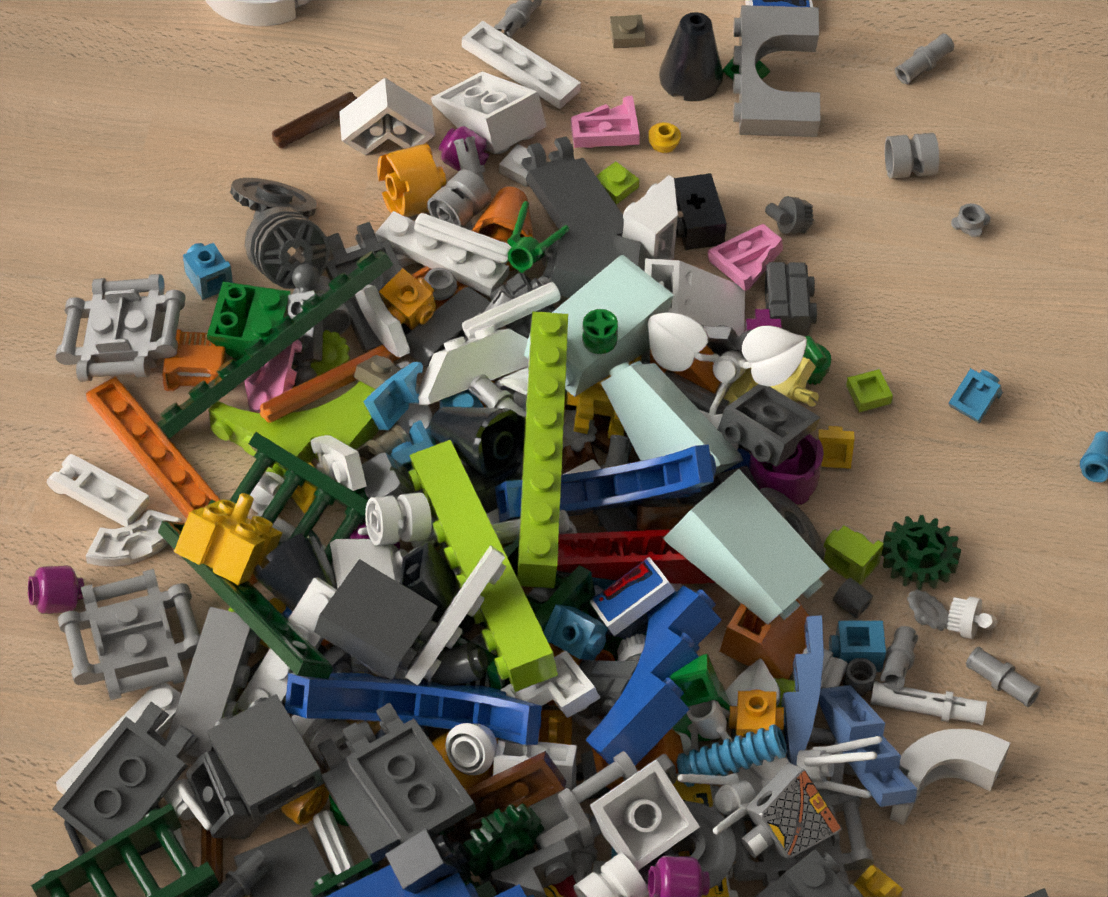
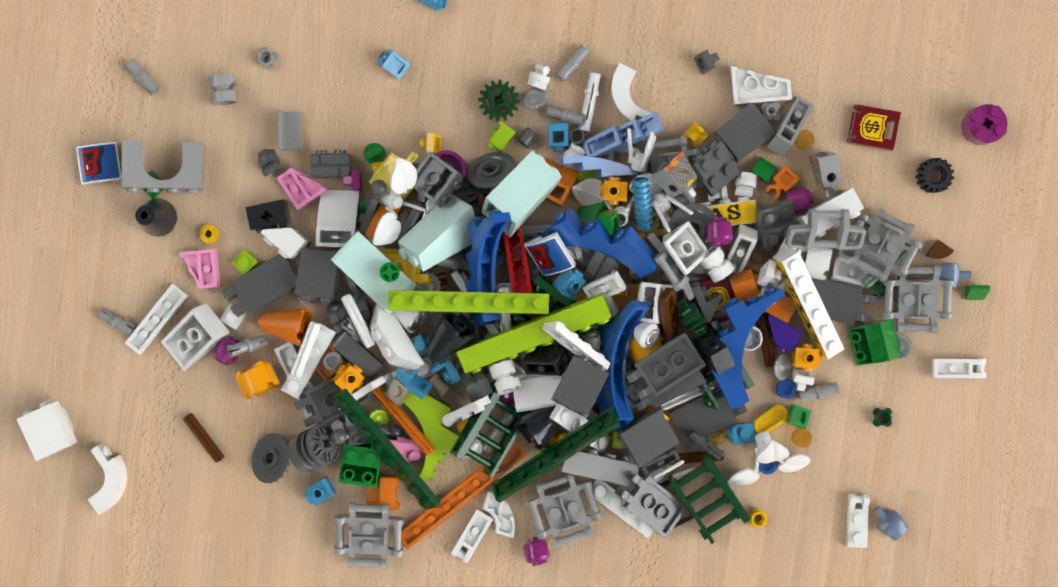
camera: 85 degrees left, 35 degrees up
yellow brick [174,493,283,585] -> none
white brick [340,78,435,155] -> none
light grey wheel [427,170,491,227] -> none
light grey pin [469,374,526,419] -> none
green plant [507,201,569,273] -> none
dark tan plate [610,15,645,48] -> none
lime plate [846,369,893,412] -> none
none -> light grey panel [277,110,302,151]

